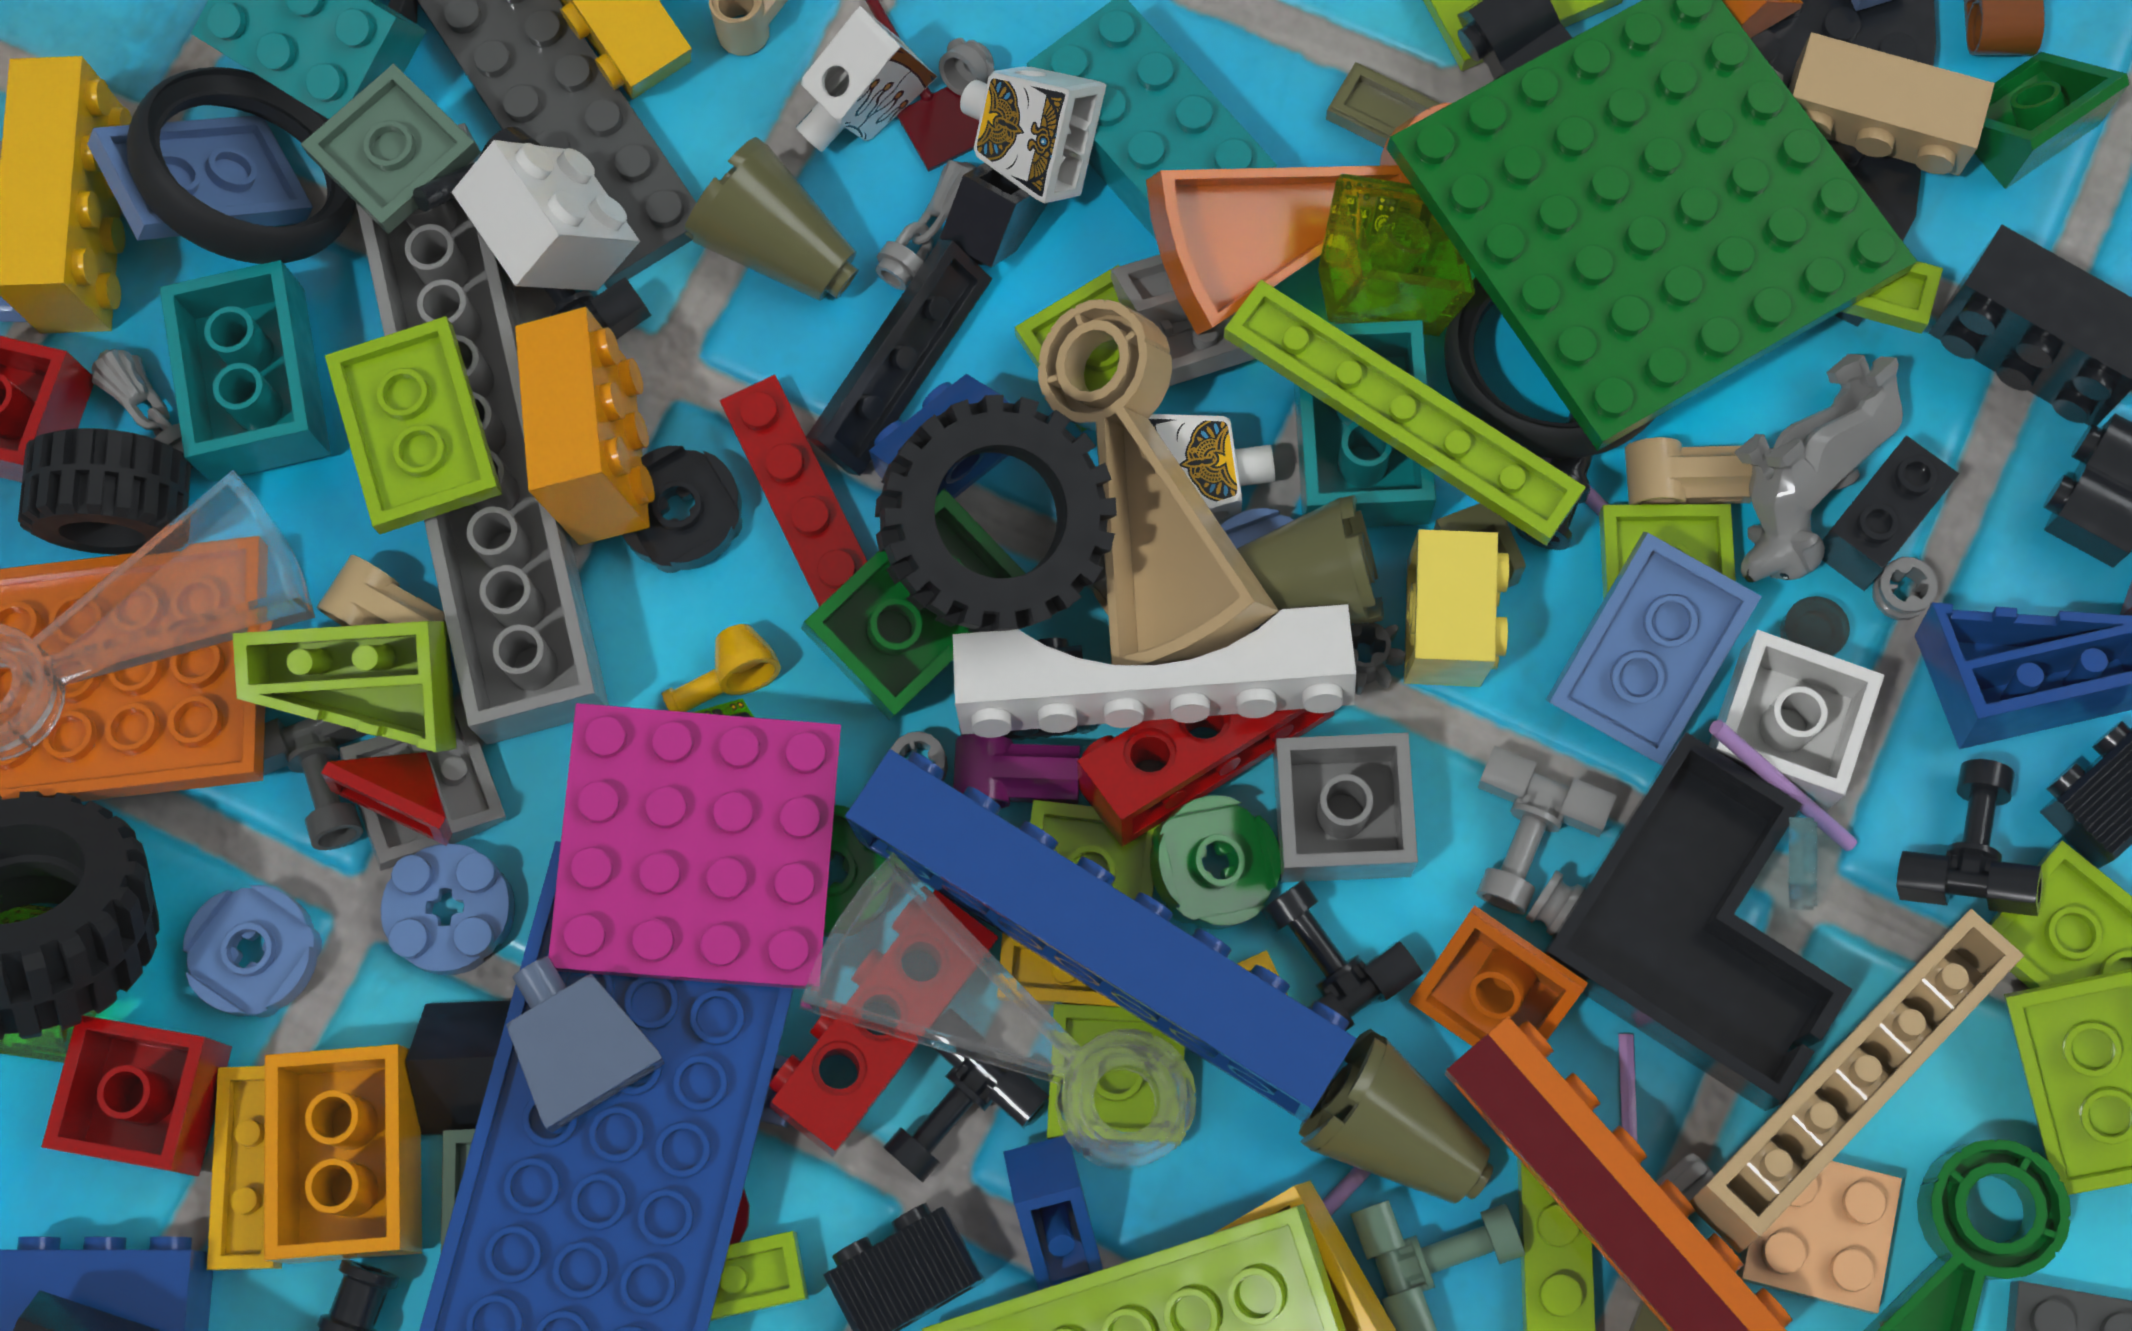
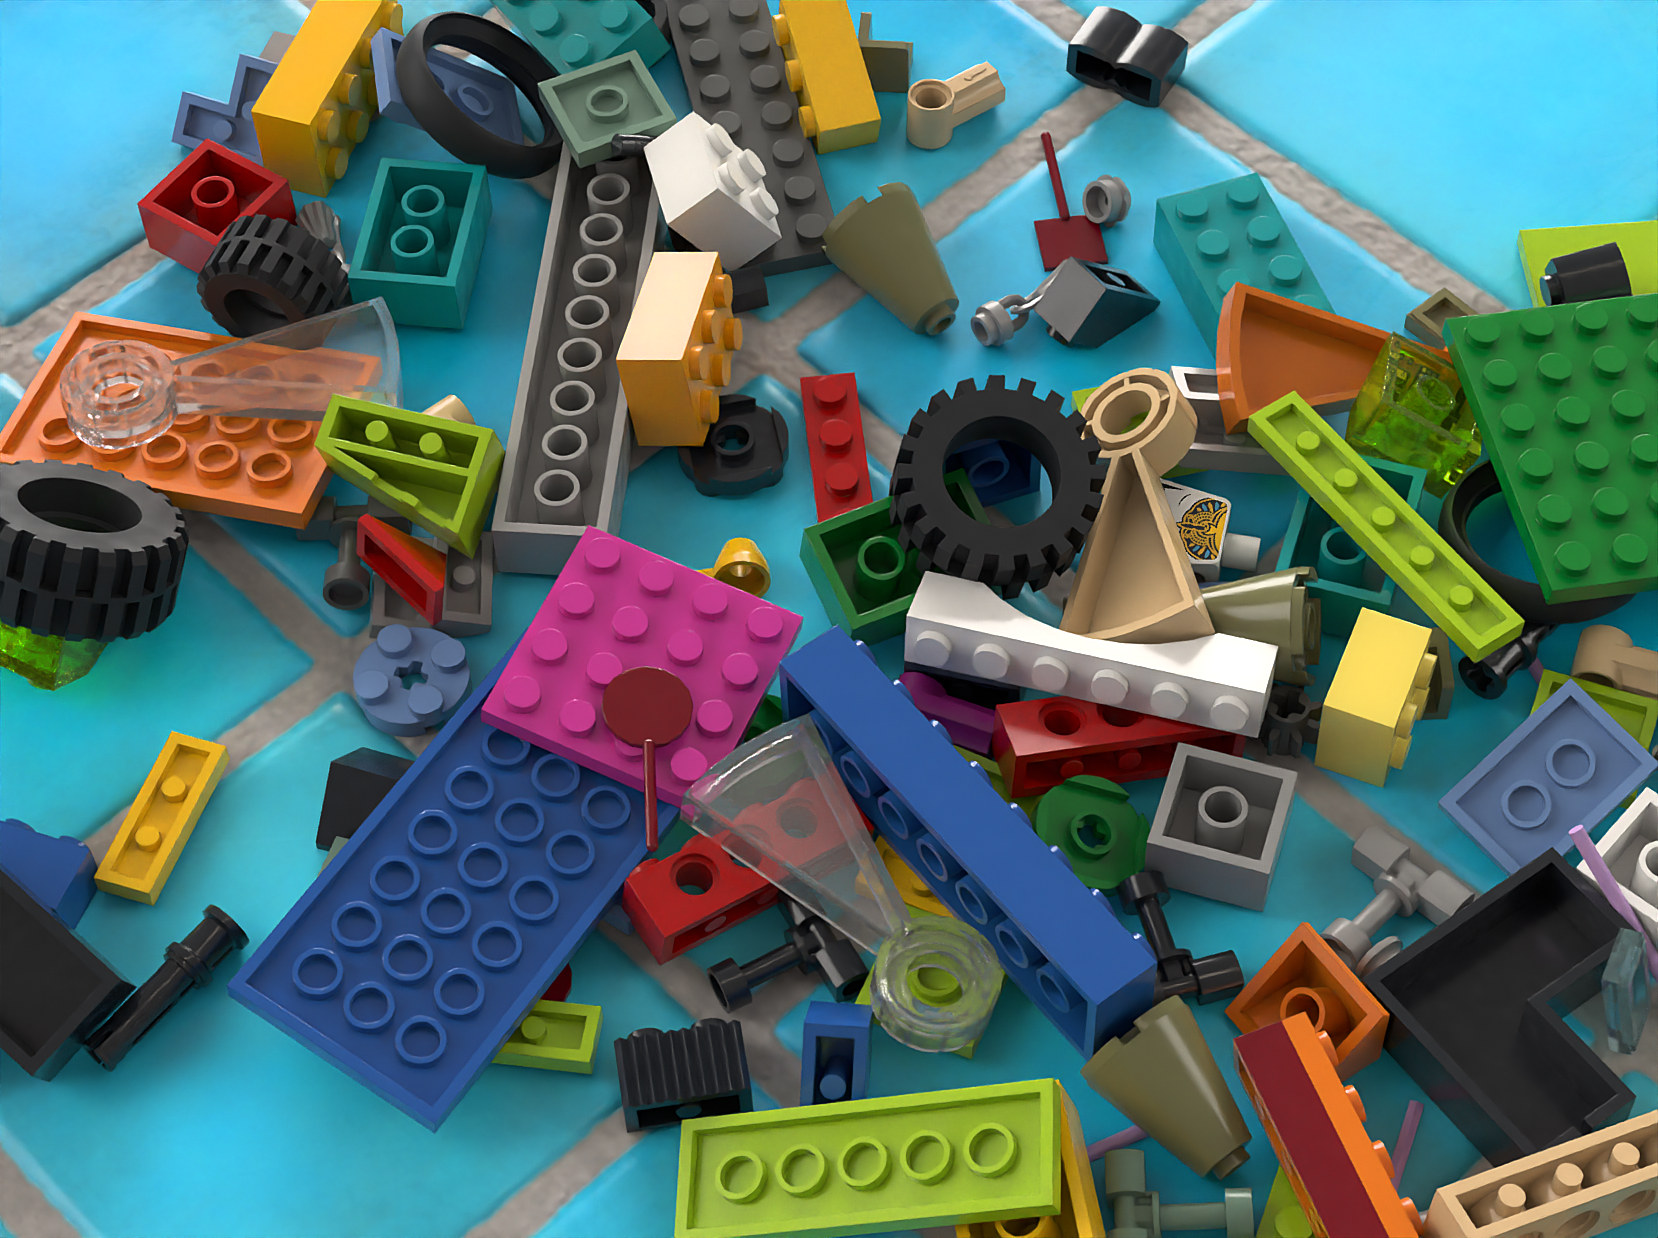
camera: 15 degrees right, 20 degrees down
red brick [41,1015,232,1177] -> none
medium blue plate [183,885,322,1017] -> none
light orange brick [264,1044,422,1264] -> none
lime plate [324,316,503,534] -> none
sand blue torso [506,956,665,1133] -> none
white torso [796,6,937,152] -> none
black plate [806,240,992,476] -> none
white torso [960,66,1107,204] -> none
none -> dark red piece [601,666,693,852]

